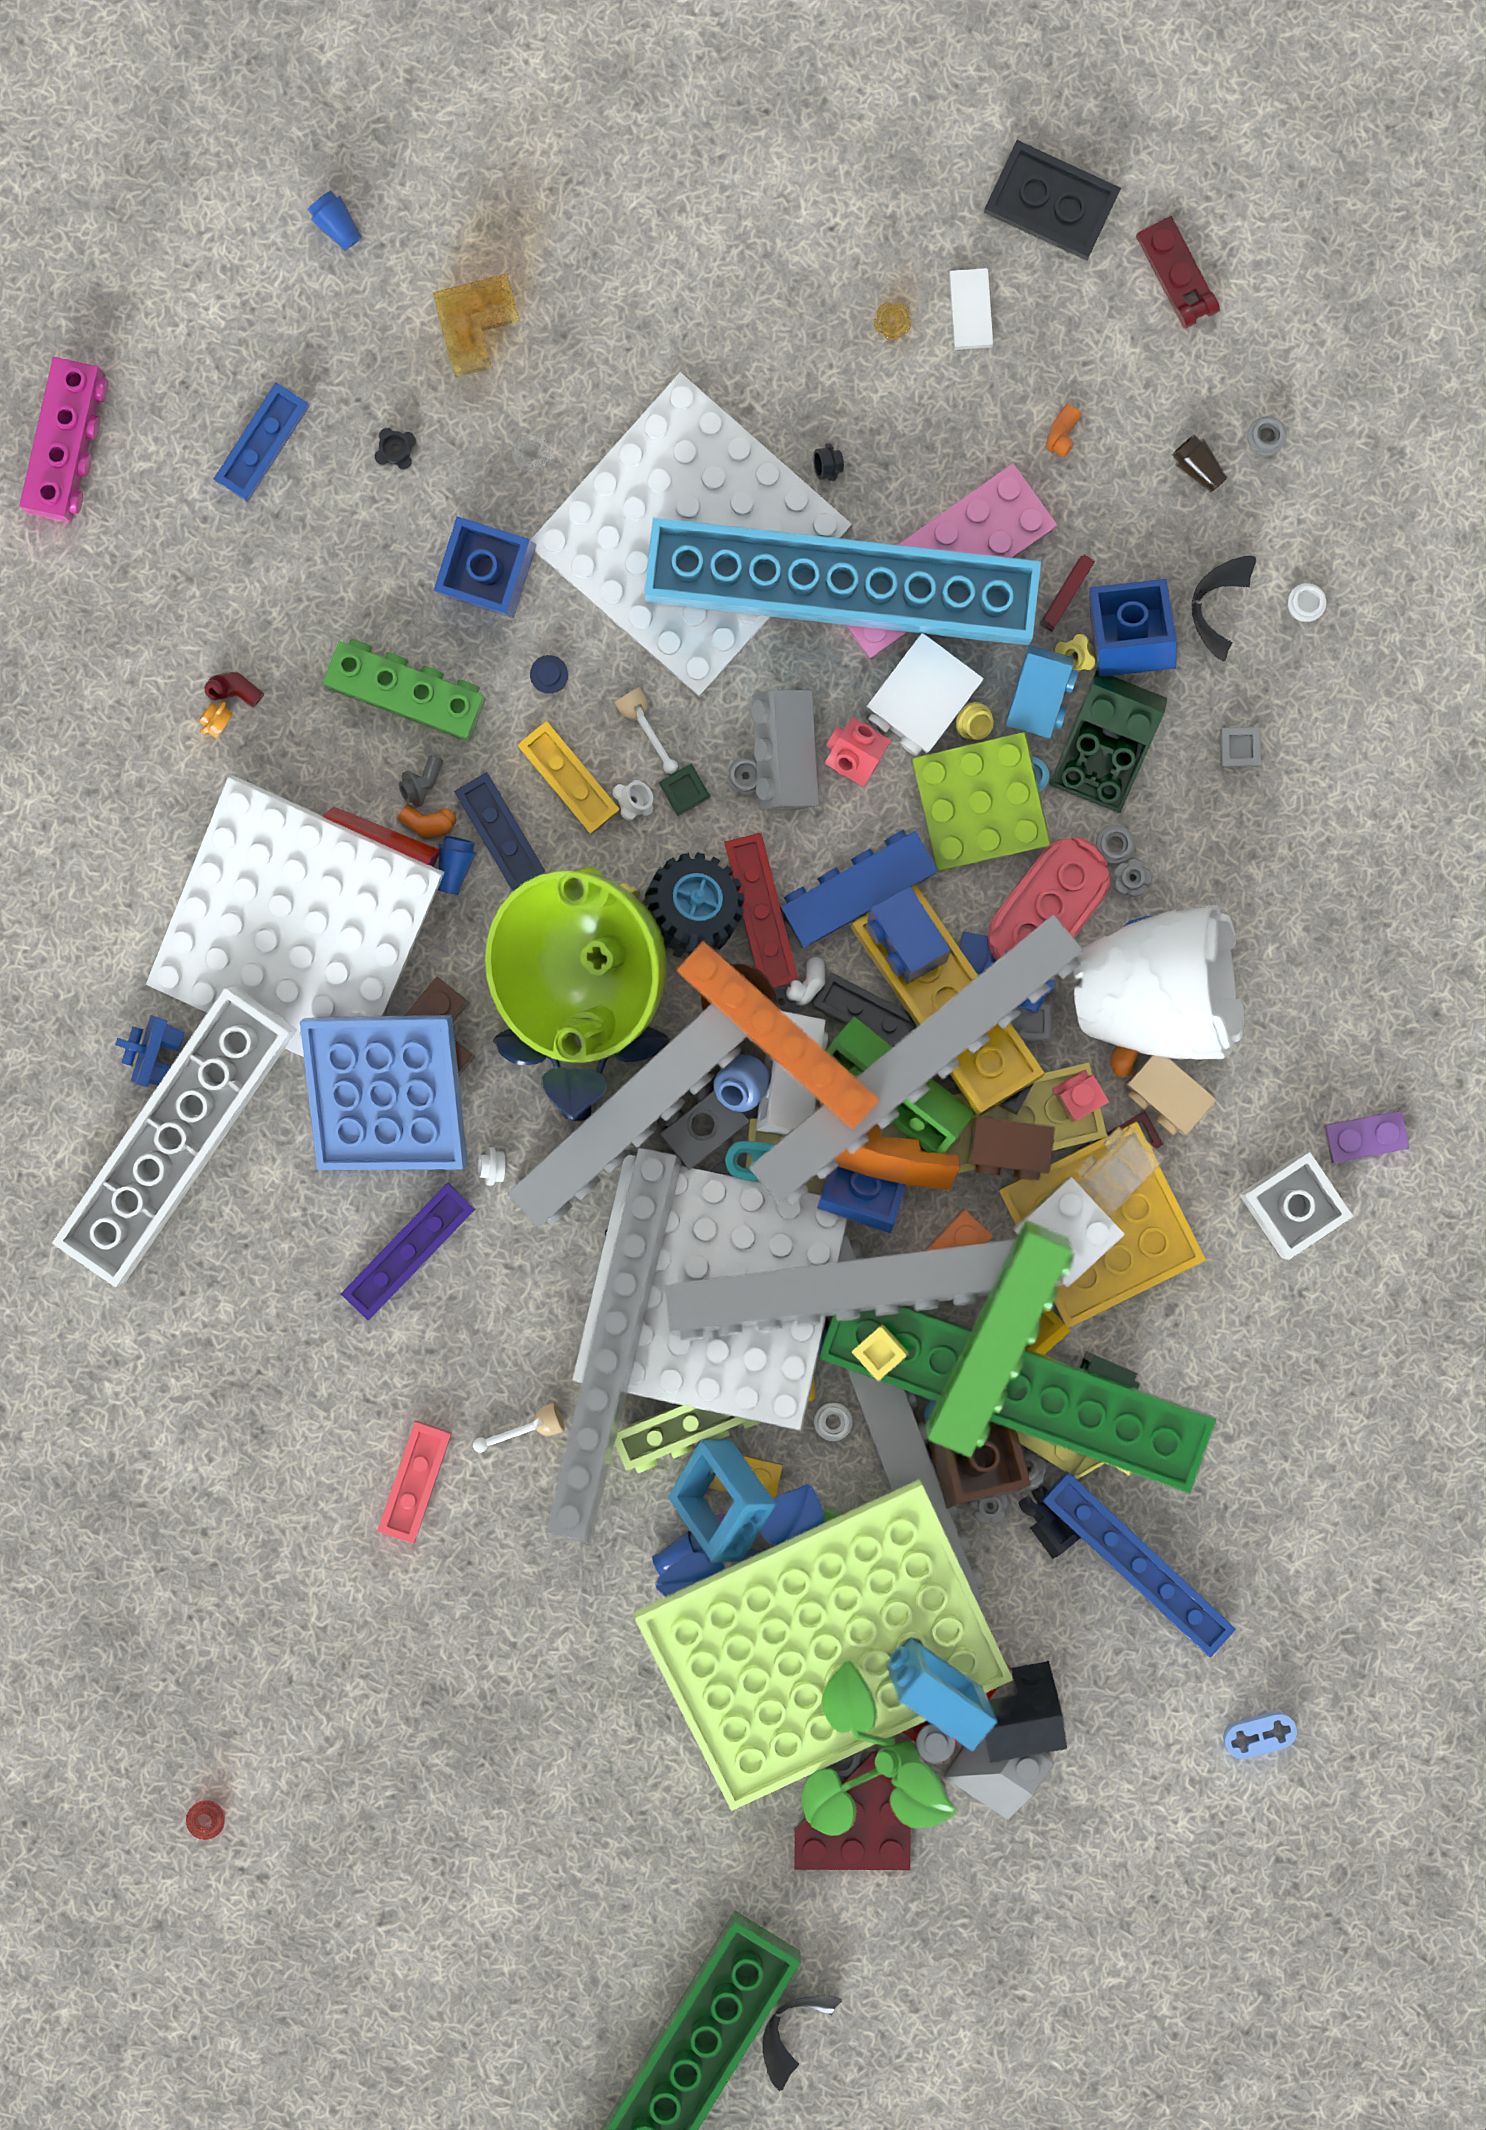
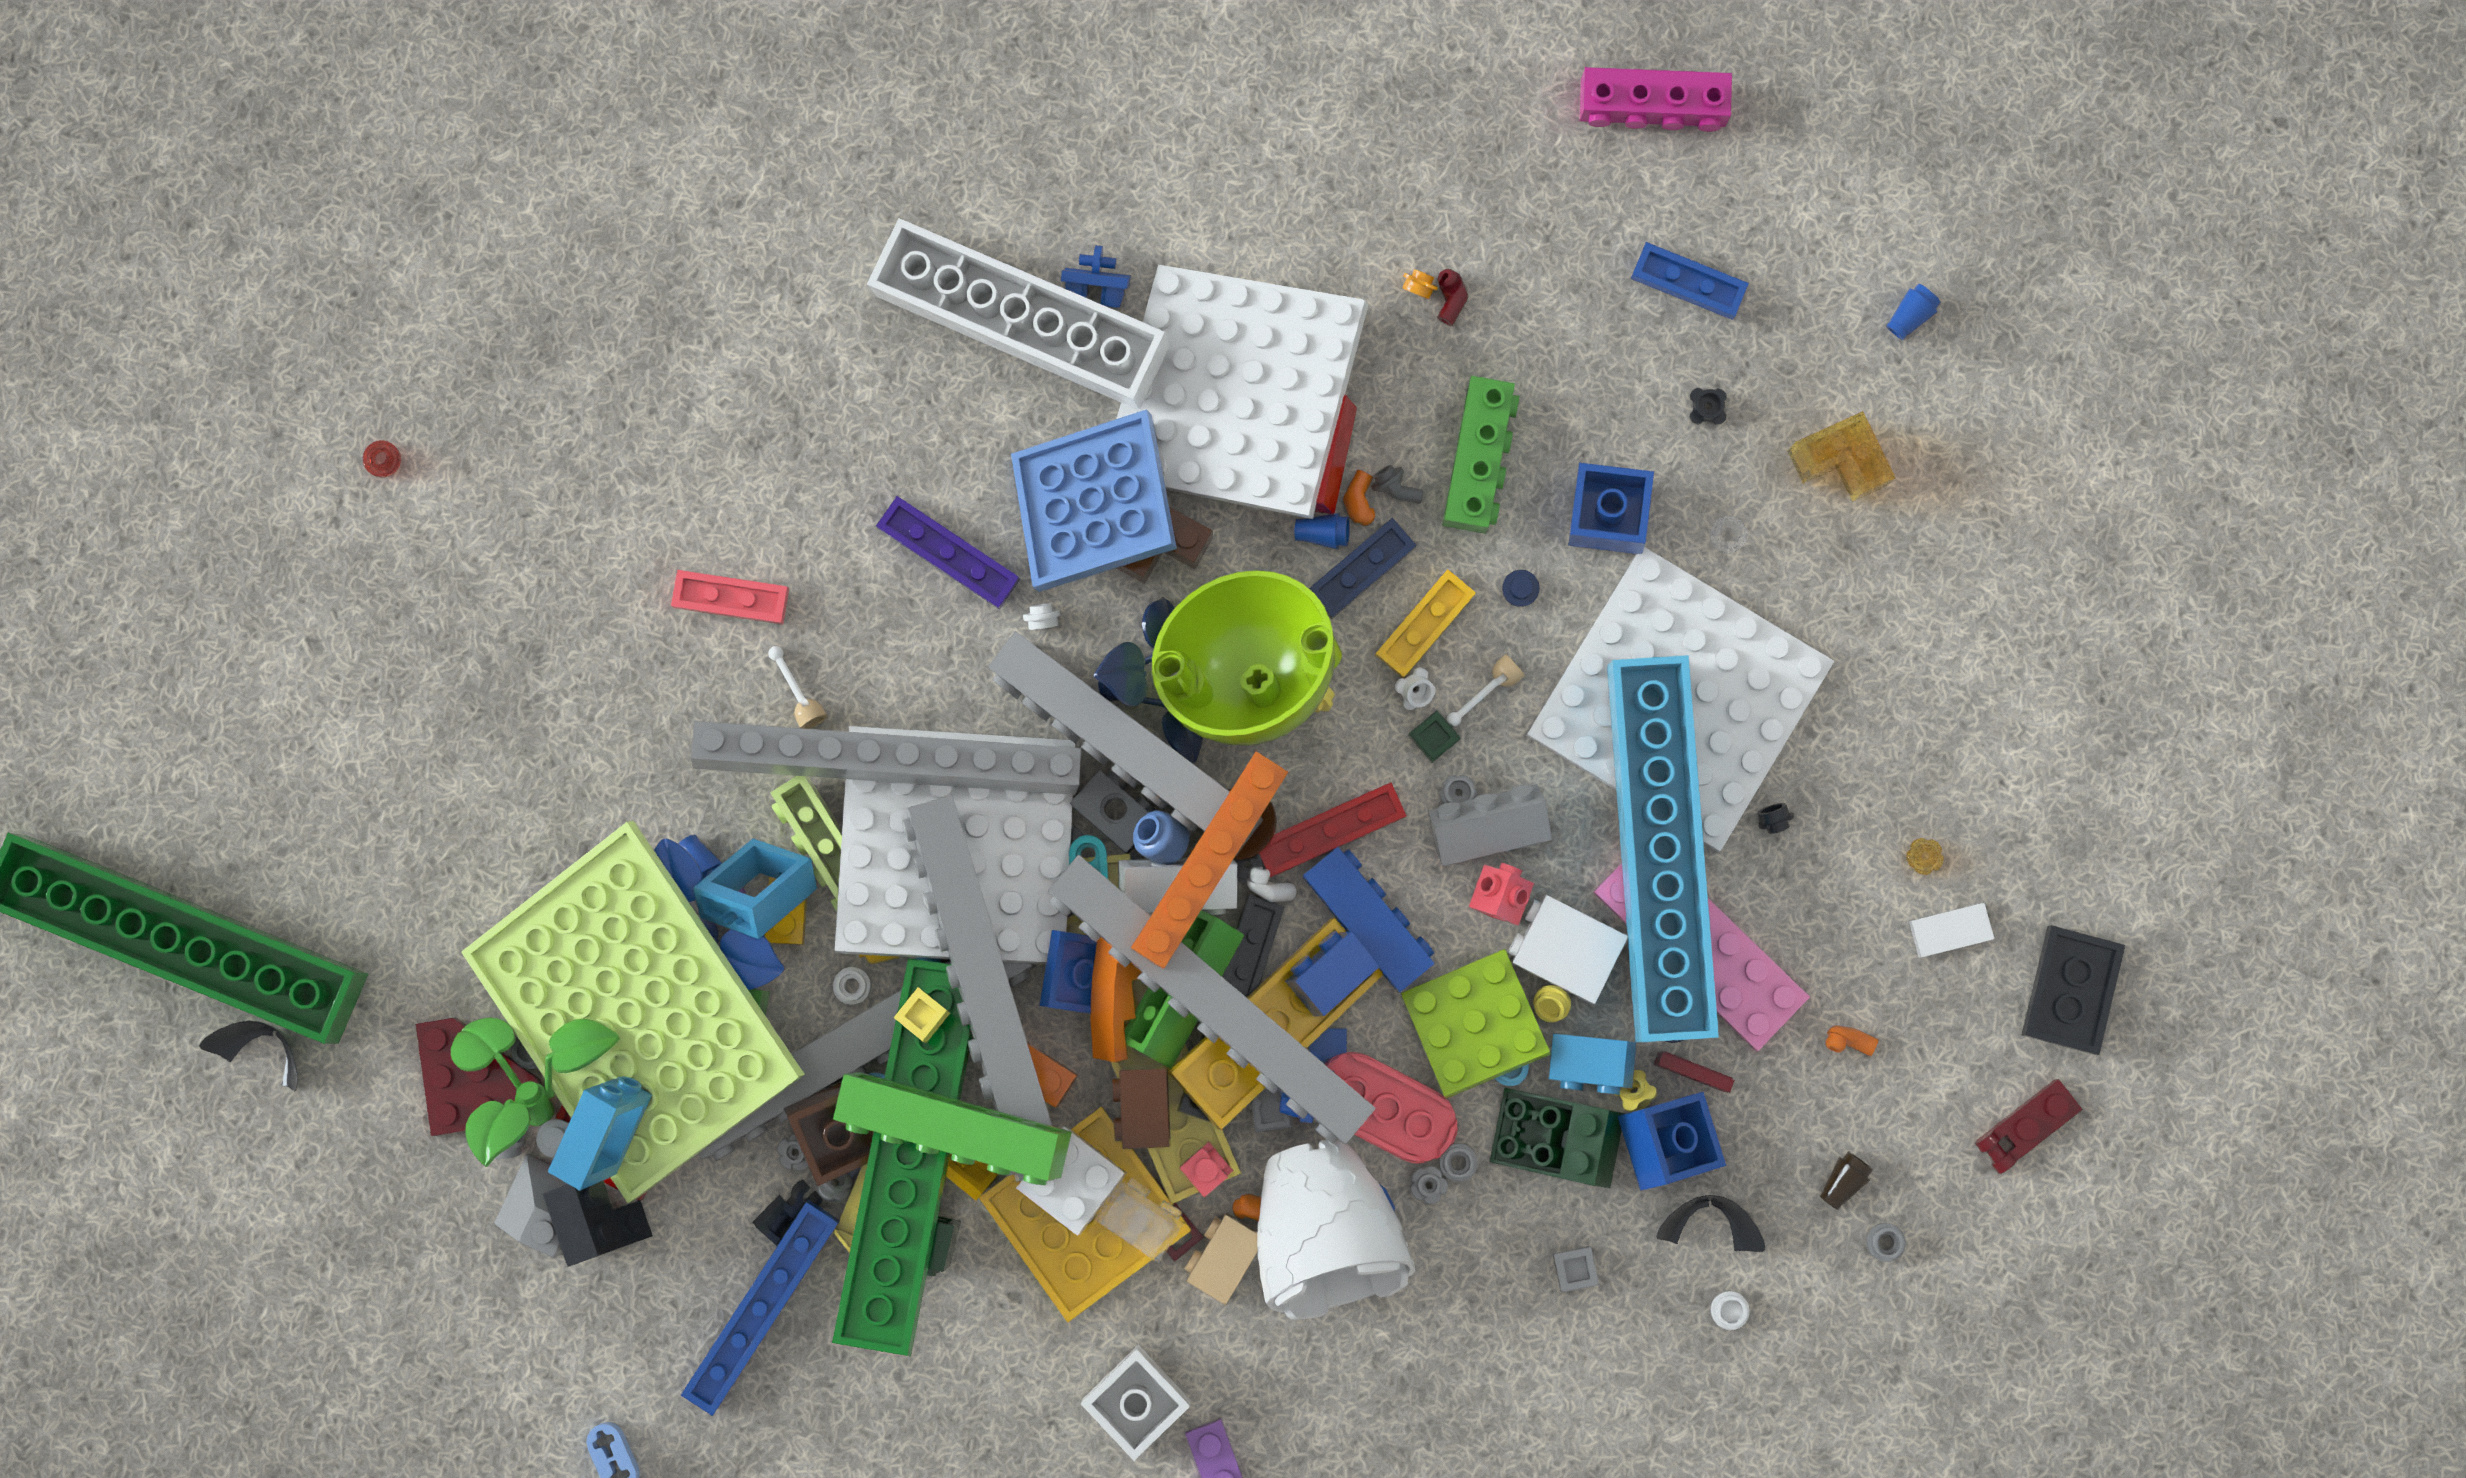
camera: 85 degrees right, 5 degrees down
black wheel [642,853,745,958] -> none

